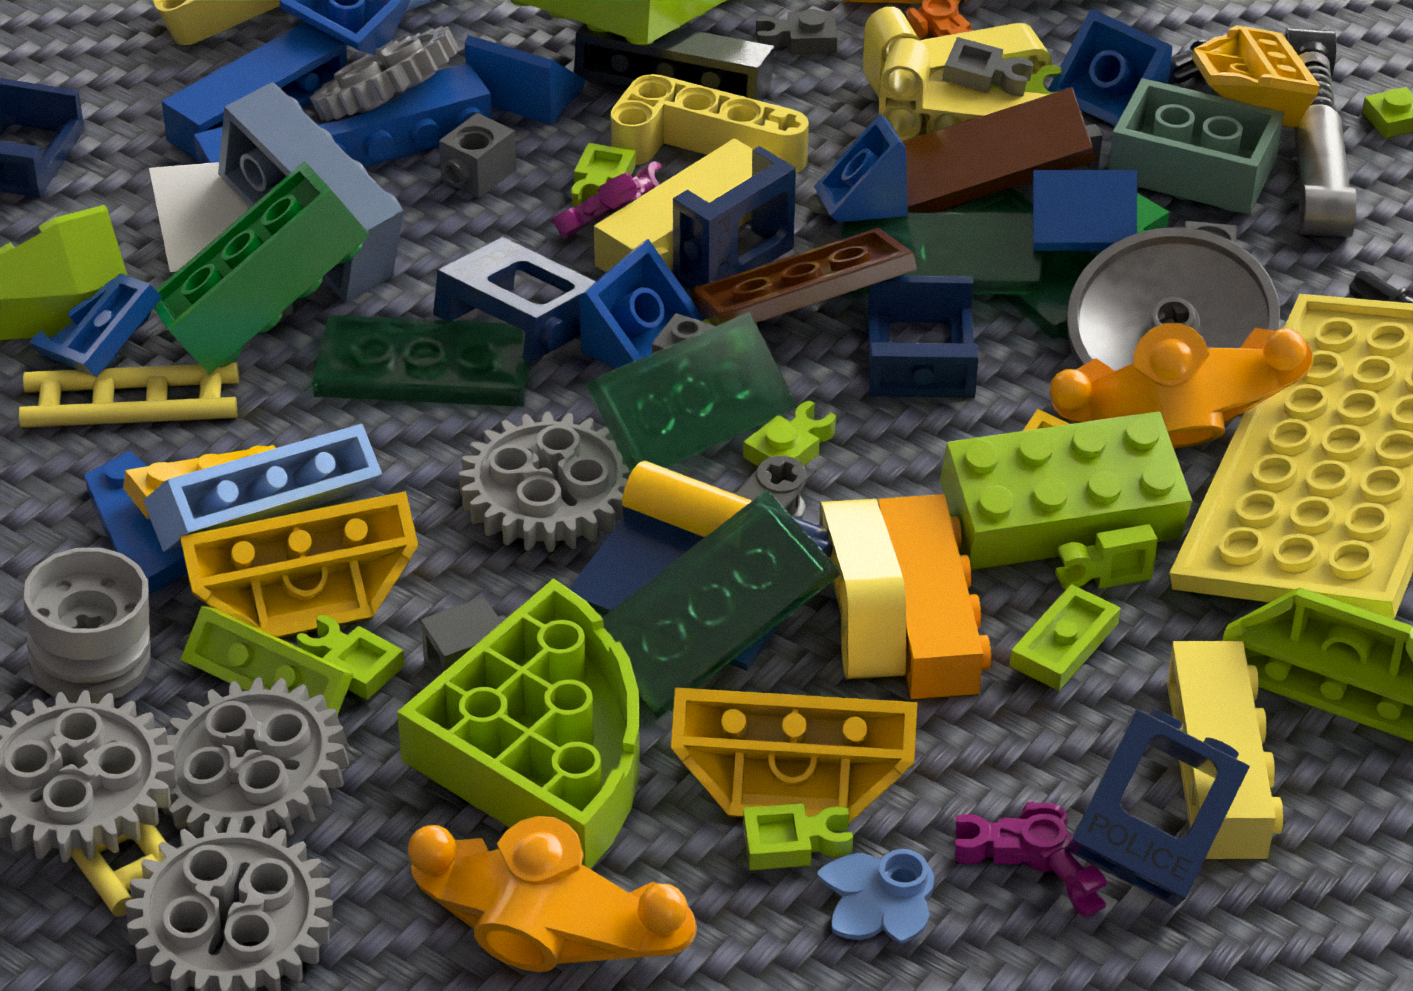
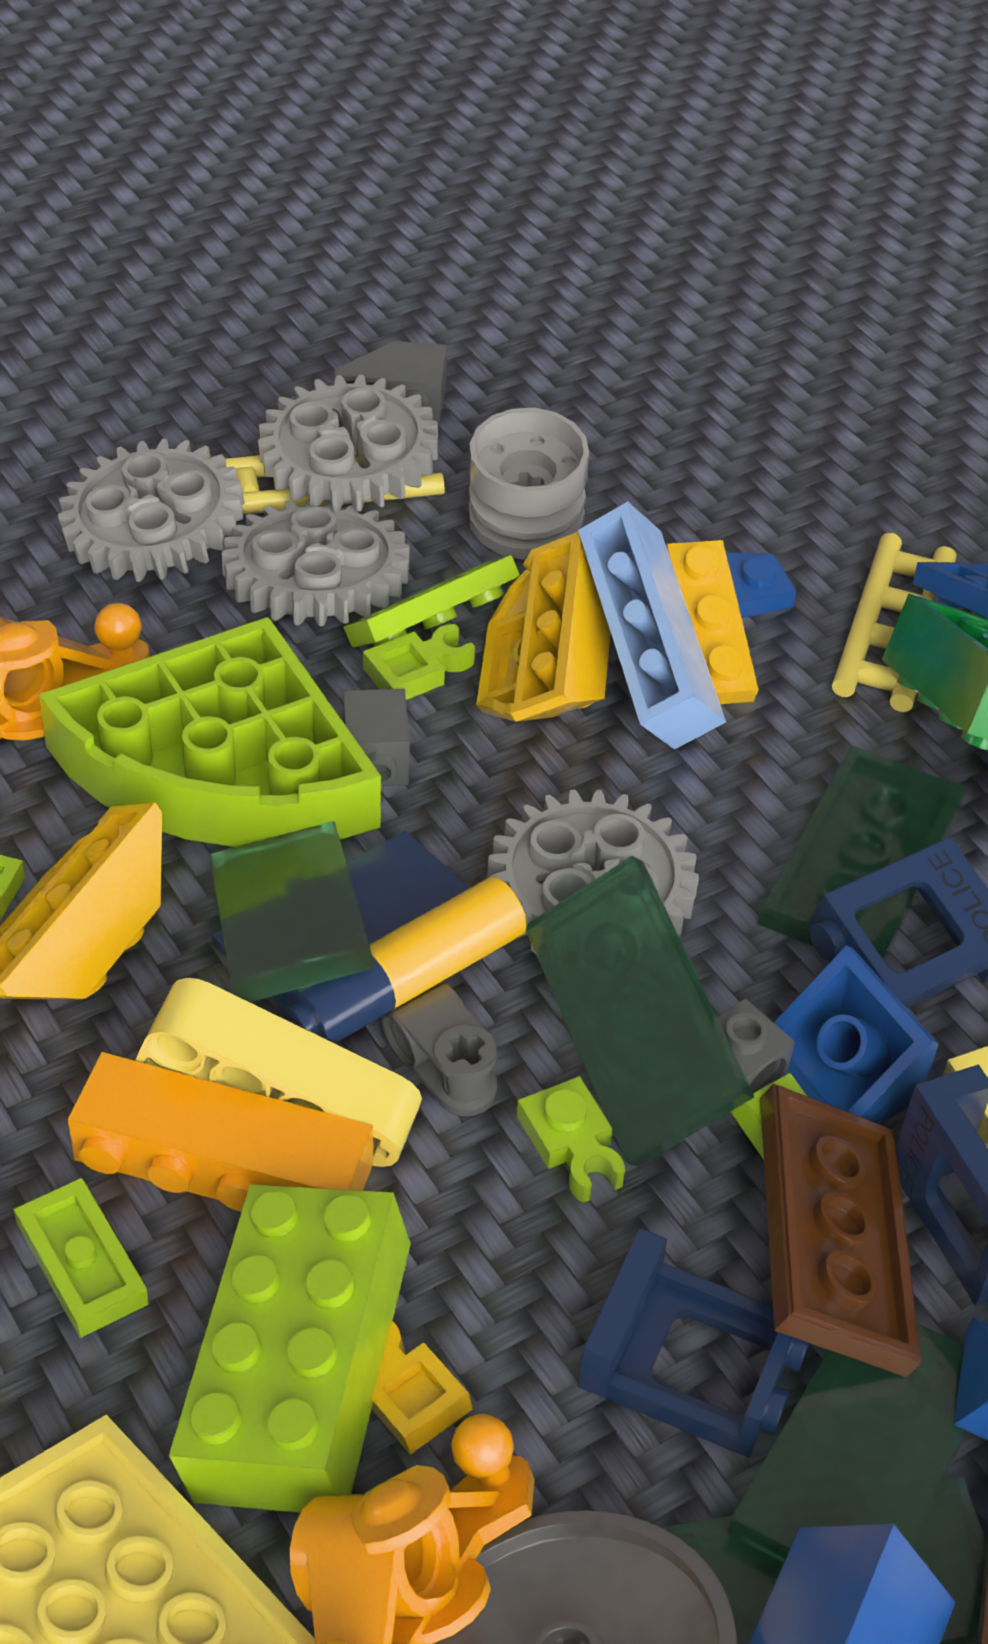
camera: 110 degrees right, 5 degrees up
lime plate [1055,524,1158,589] -> none

